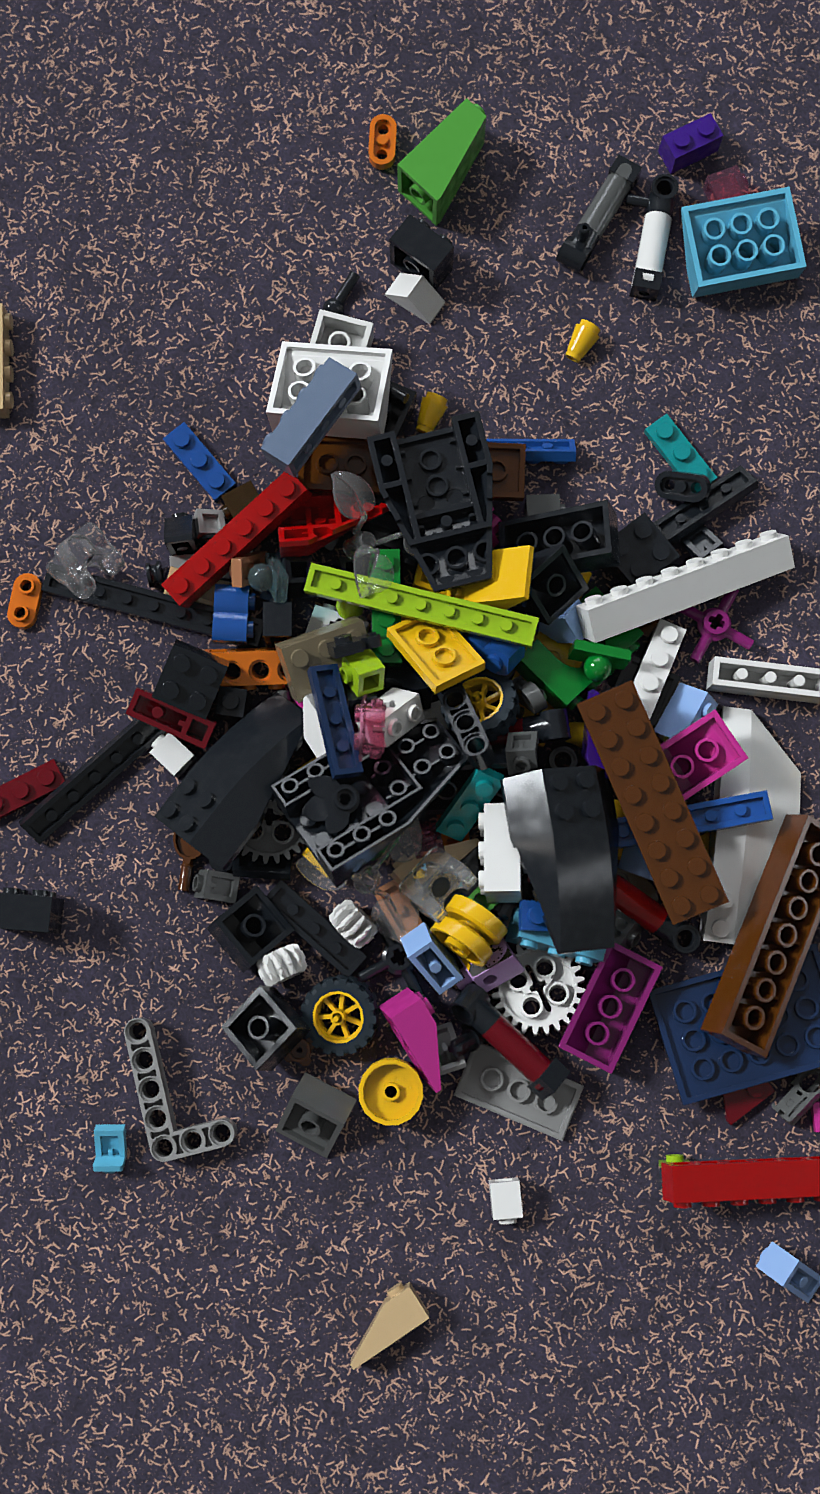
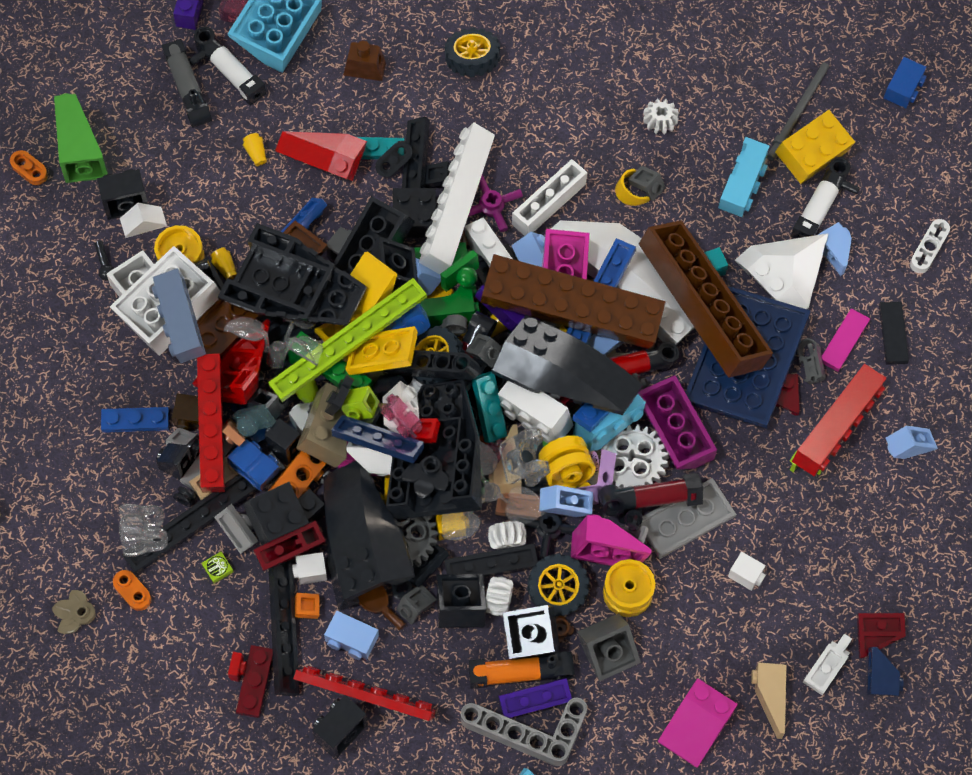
camera: 55 degrees left, 15 degrees down
none -> yellow wheel [154,225,205,264]
none -> lime tile [202,552,233,584]
none -> light grey tile [214,504,258,554]
none -> red plate [228,652,247,682]
none -> red wedge [275,131,368,181]
none -> red plate [293,666,437,721]
none -> orange plate [295,593,319,619]
none -> light blue brick [324,611,379,660]
none -> reddish brown torso [343,40,386,81]
none -> red plate [412,418,440,443]
none -> piece [468,652,575,689]
none -> dark purple plate [498,678,572,718]
none -> dark pink slope [658,678,738,768]
none -> white hinge [803,634,852,695]
none -> dark red wing [857,613,906,659]
none -> dark blue slope [867,647,903,696]

